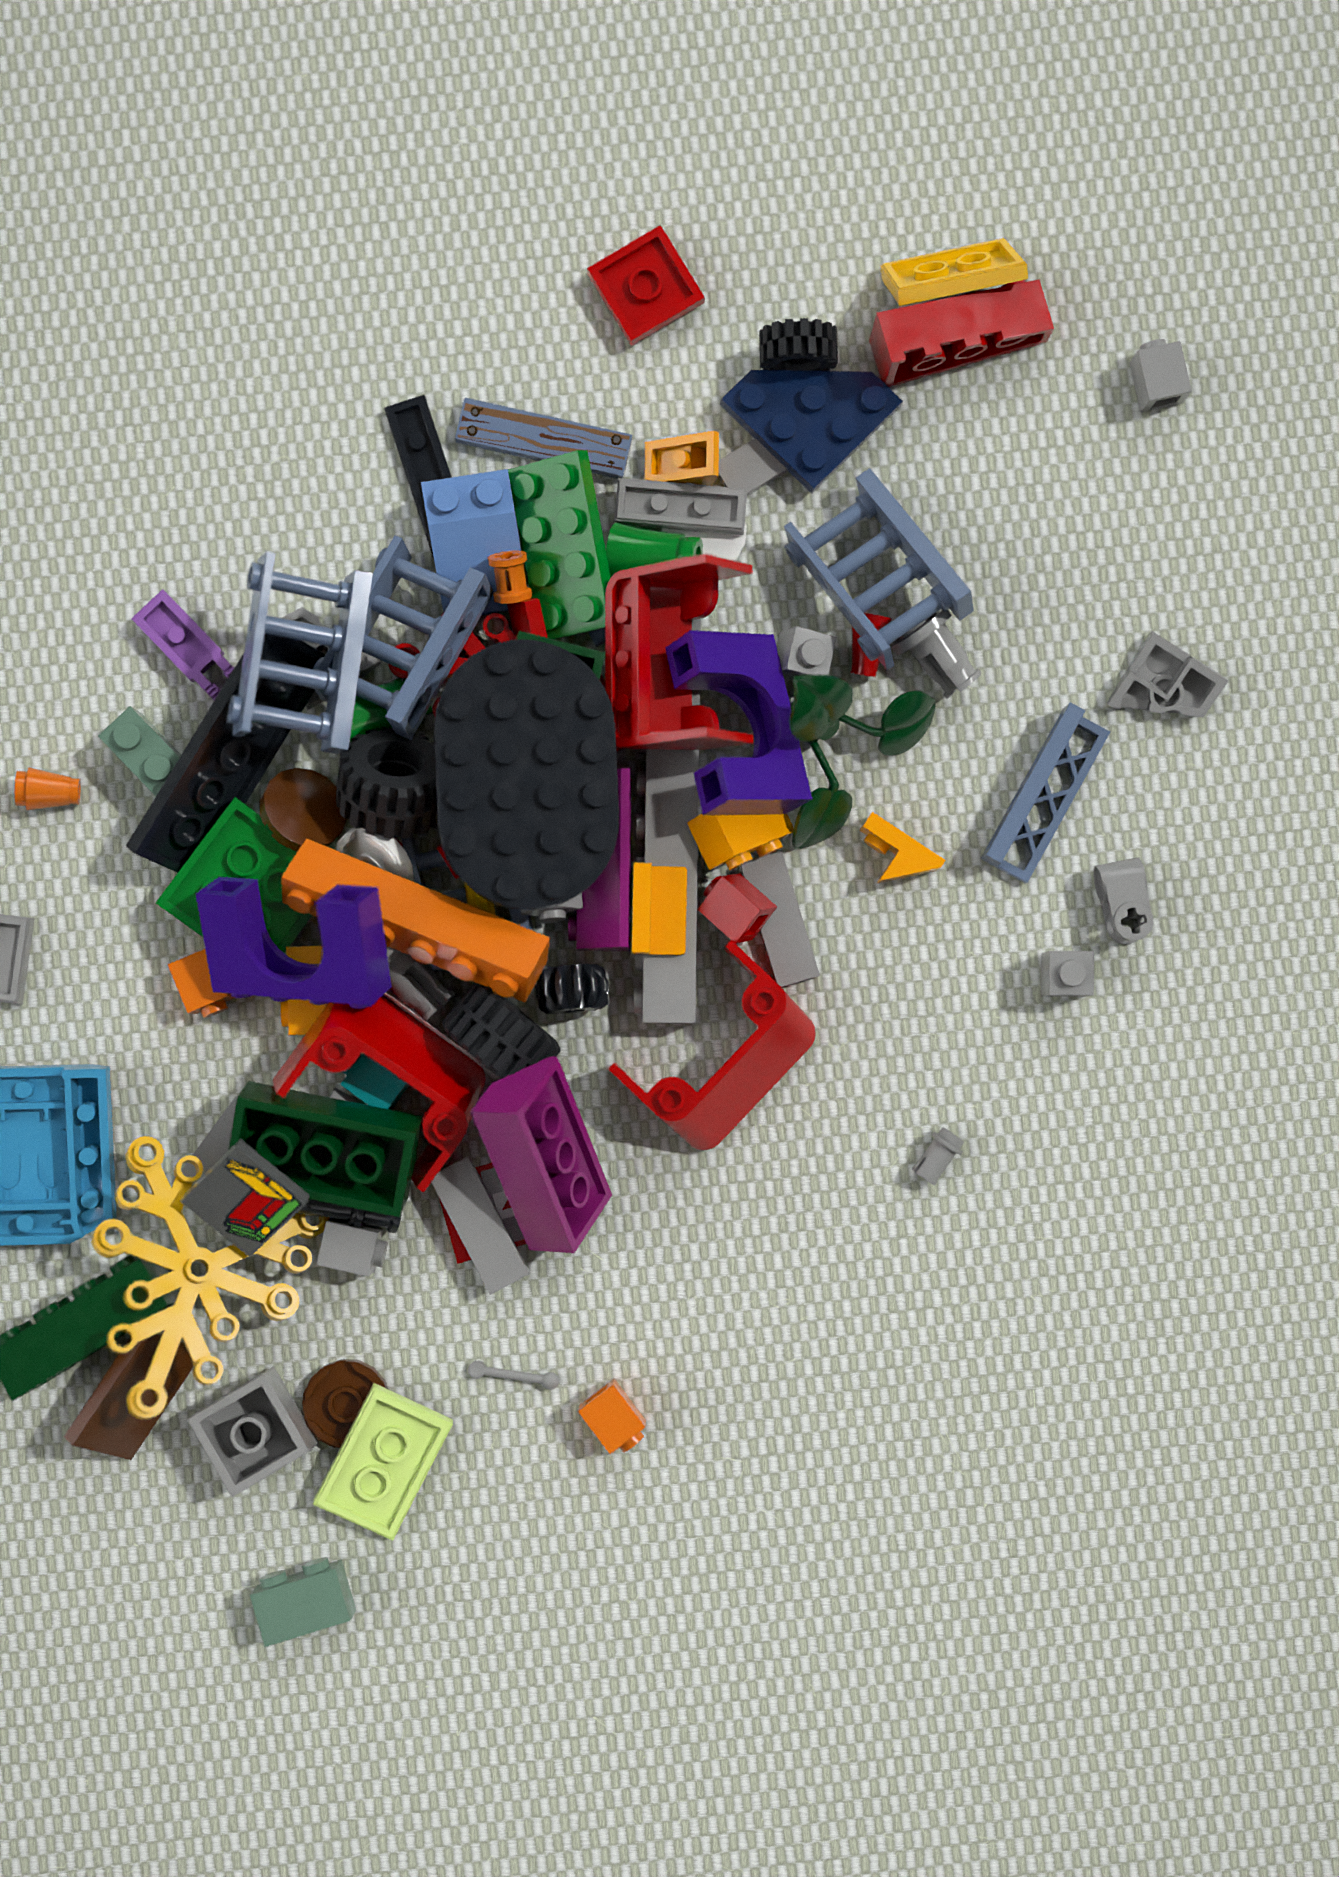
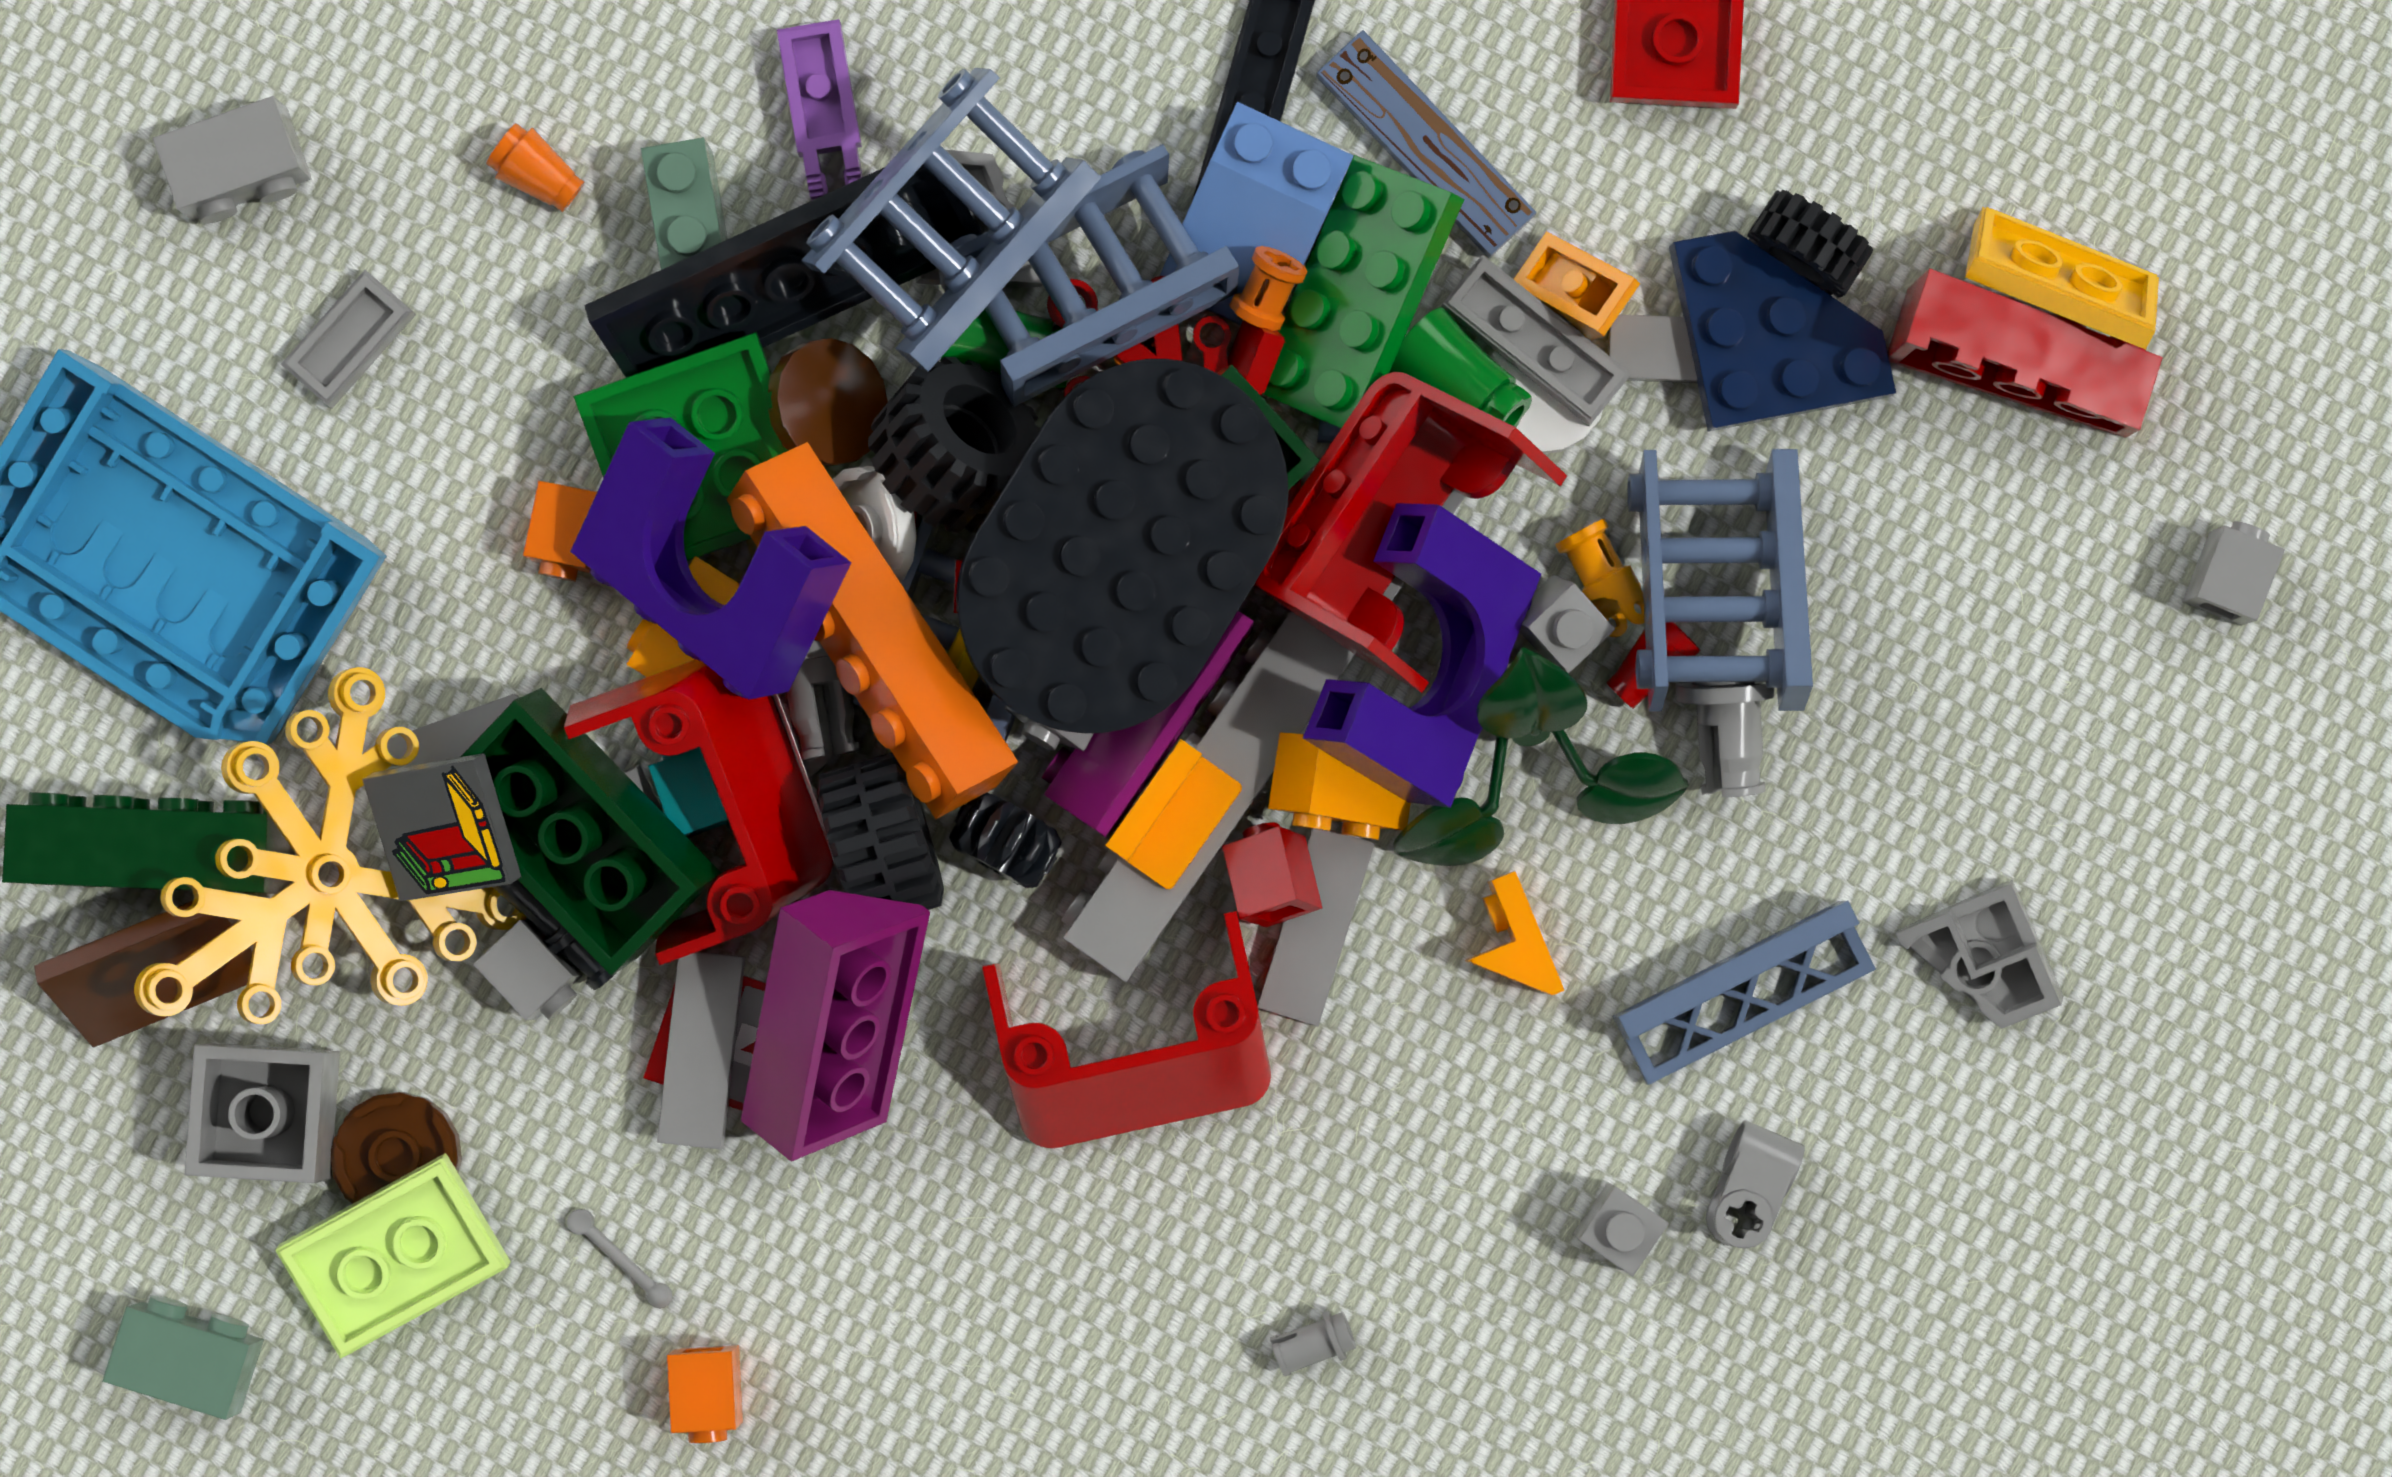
camera: 35 degrees right, 0 degrees up
none -> light orange piece [1555,519,1645,638]

